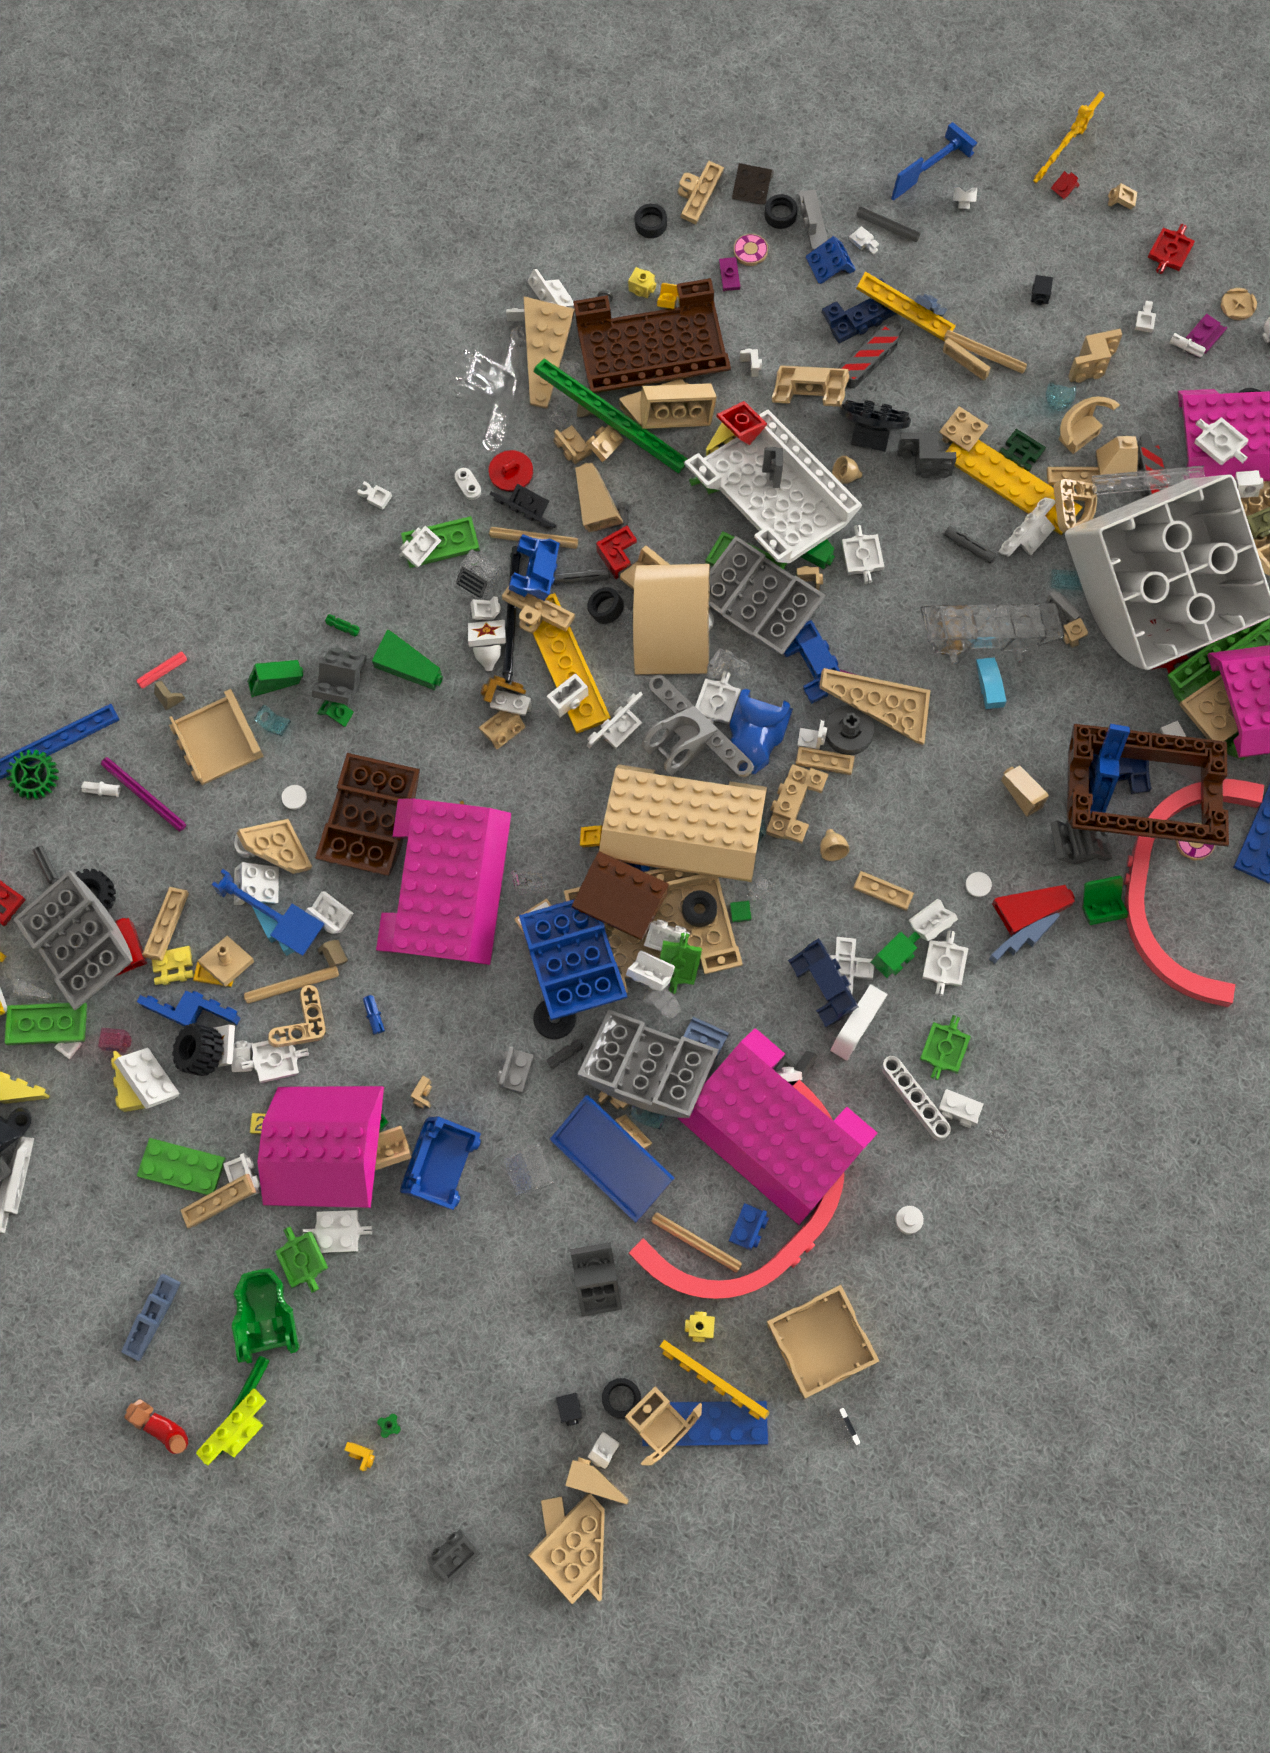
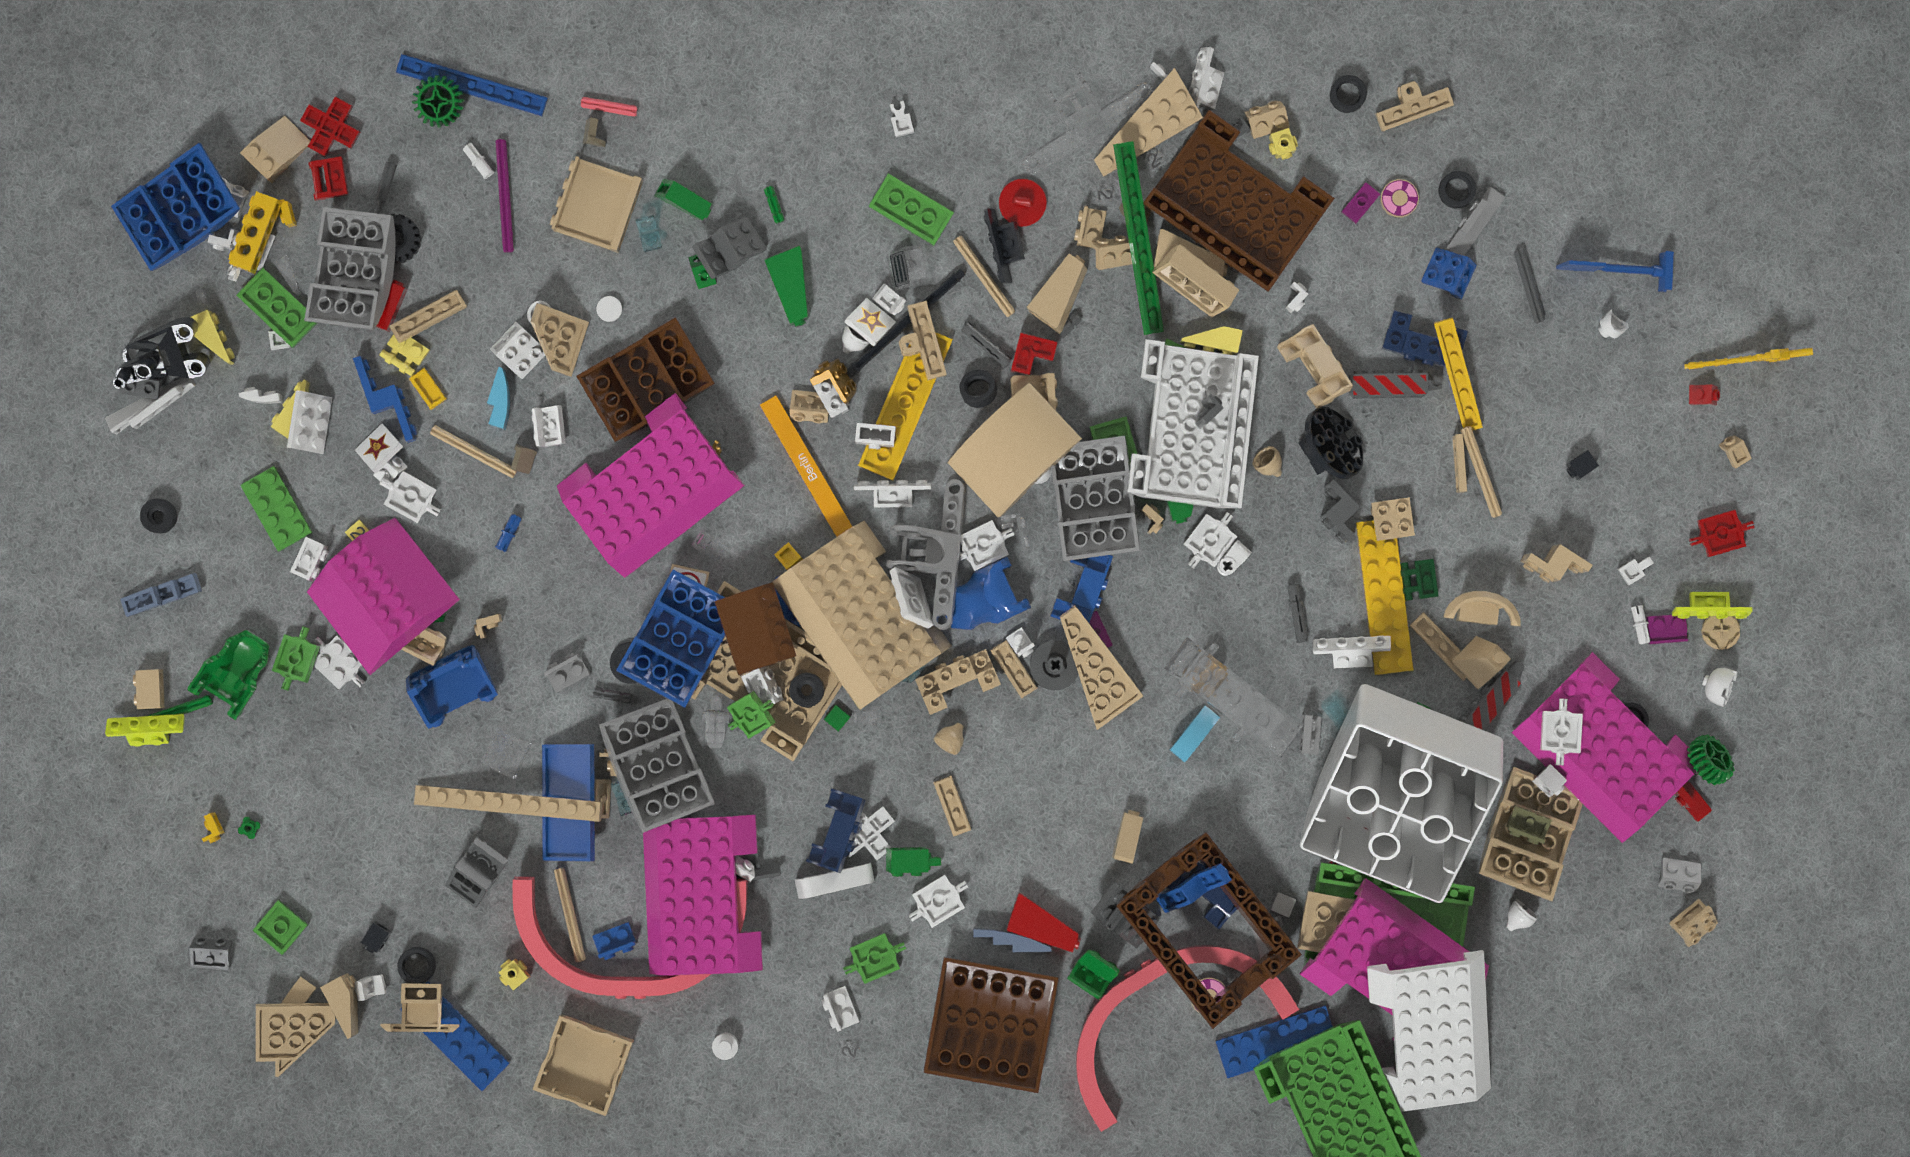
camera: 35 degrees right, 15 degrees up
clear pink brick [98,1028,131,1053] -> none
piece [124,1399,188,1454] -> none
black tyre [172,1023,224,1076] -> none
tan tile [180,1174,256,1228] -> none
tan tile [198,936,254,987] -> none
blue piece [211,869,325,956] -> none
tan beam [268,985,325,1047] -> none
white bracket [399,526,442,568] -> none
white plate [455,468,481,500] -> none
blue bracket [509,534,560,601] -> none
white bracket [626,951,675,991] -> none
yellow bracket [657,283,678,309] -> none
yellow plate [659,1340,769,1420] -> none
sand blue plate [683,1017,729,1059] -> none
red slope [716,401,767,445] -> none
dark brown bracket [732,163,774,205] -> none
clear slope [821,1406,861,1456] -> none
white plate [849,226,879,255] -> none
white beam [882,1056,951,1141] -> none
white bracket [909,899,958,941] -> none
sand blue plate [915,294,947,315] -> none
white piece [965,872,992,898] -> none
clear light blue hair [1046,382,1076,411] -> none
tan beam [1054,479,1097,533] -> none
tan bracket [1062,618,1088,648] -> none
clear tile [1091,466,1205,495] -> none
none -> tan brick [133,669,165,709]
none -> black tyre [140,498,177,534]
none -> white slope [239,387,283,404]
none -> bright green plate [253,900,308,955]
none -> tan plate [414,785,603,822]
none -> light orange tile [760,396,853,537]
none -> white plate [890,567,934,629]
none -> reddish brown slope [923,957,1059,1093]
none -> white piece [1217,539,1252,576]
none -> tan bracket [1245,101,1290,139]
none -> neon yellow bracket [1672,592,1753,619]

